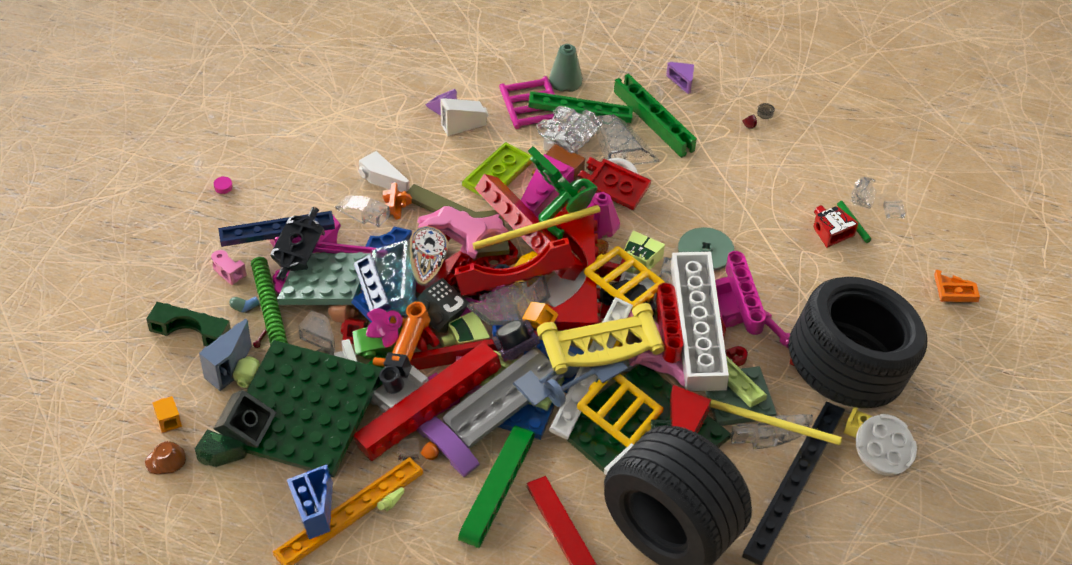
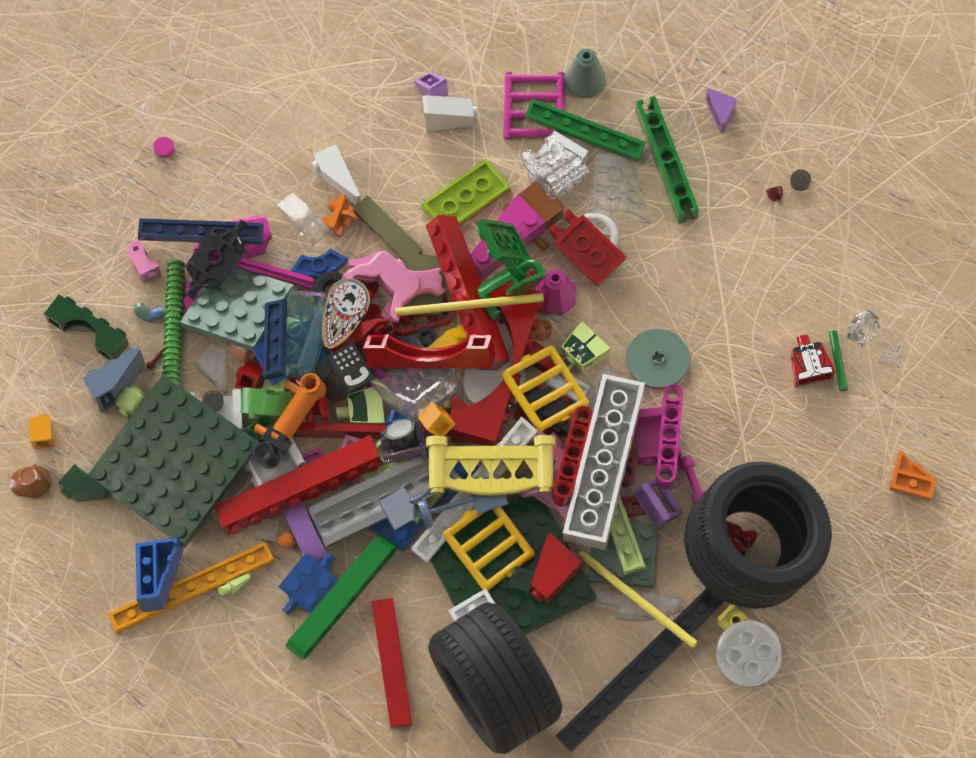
camera: 20 degrees right, 20 degrees up
pearl dark grey slope [213,390,276,448] -> none
dark pink plate [366,308,403,348] -> none
none -> blue plate [278,553,338,615]
none -> medium lavender tile [633,479,683,529]

